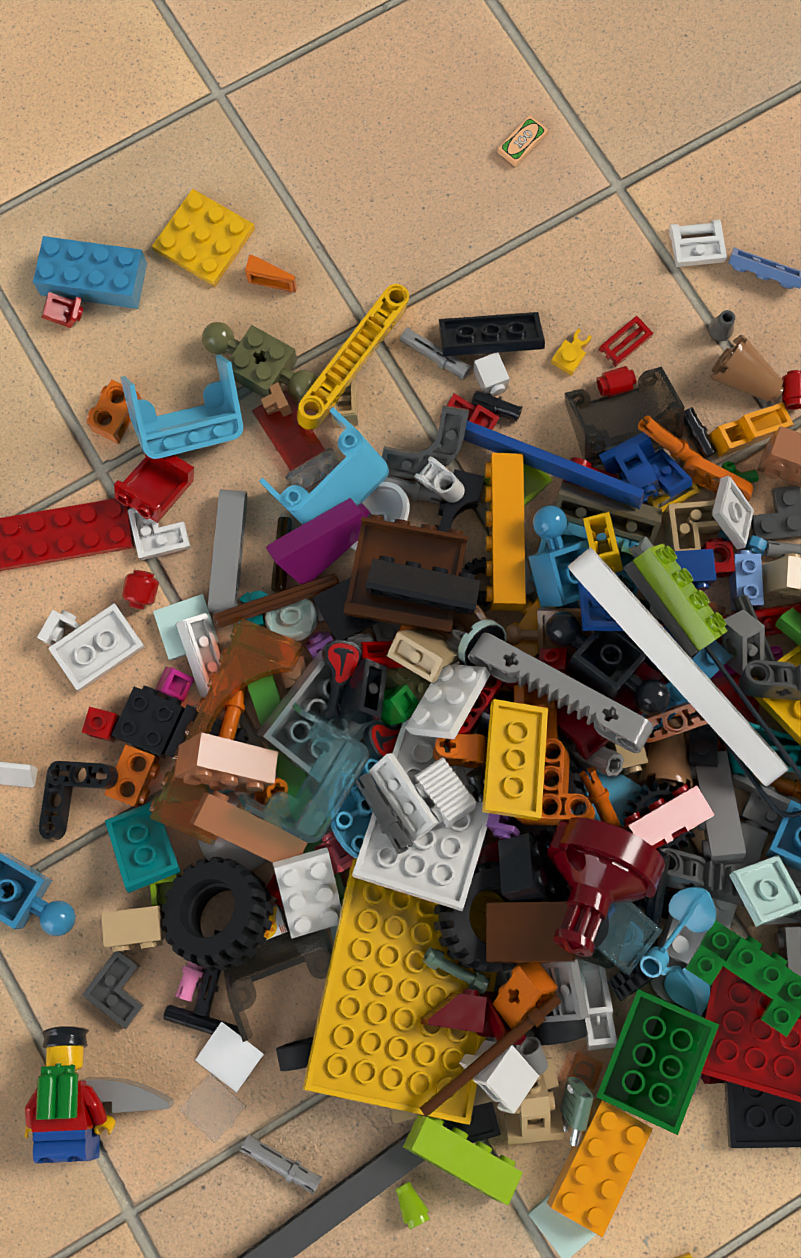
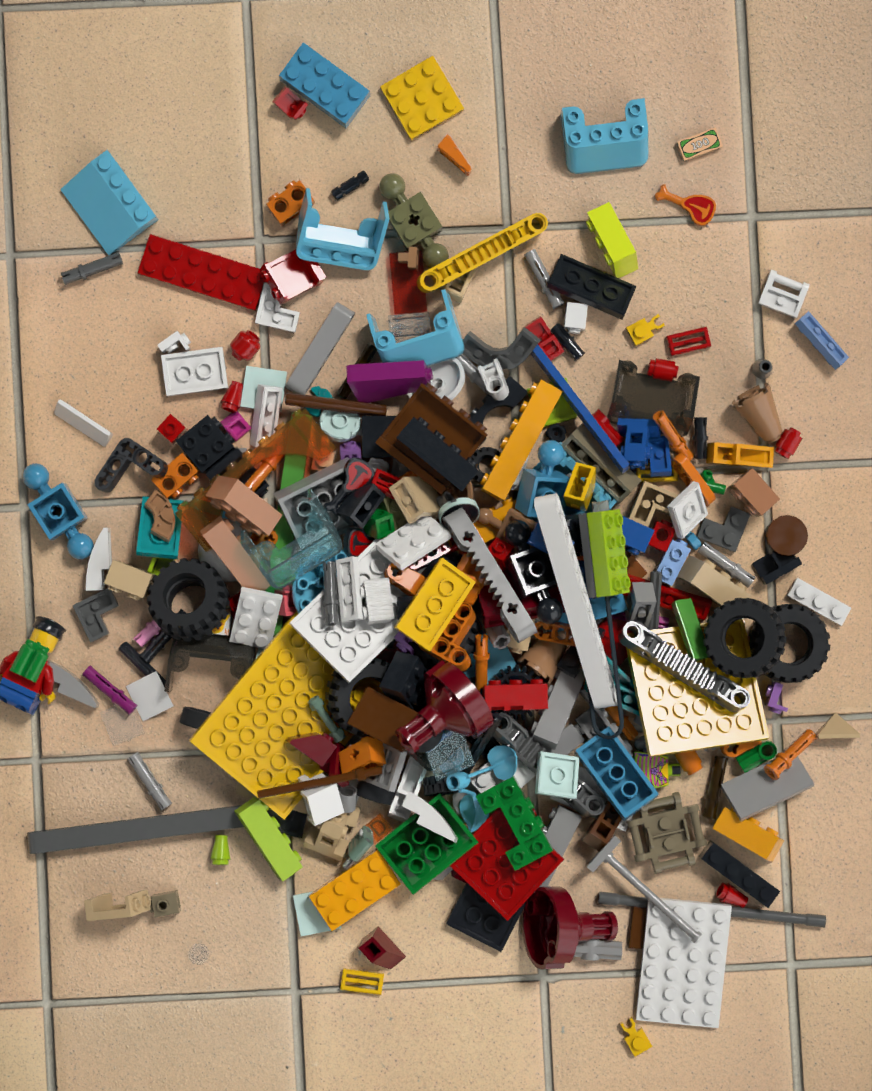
camera: 20 degrees right, 10 degrees up
none -> magenta pin [82,665,138,715]
none -> white slope [86,528,112,591]
none -> medium nougat tile [144,489,175,543]
none -> red cone [221,381,243,413]
none -> black axle [331,171,369,200]
none -> dark red slope [358,926,406,969]
none -> white slope [402,791,458,843]
none -> black plate [546,423,566,442]
none -> medium azure windscreen [560,98,649,174]
none -> neon yellow wedge [586,202,638,278]
none -> orange piece [655,184,716,226]

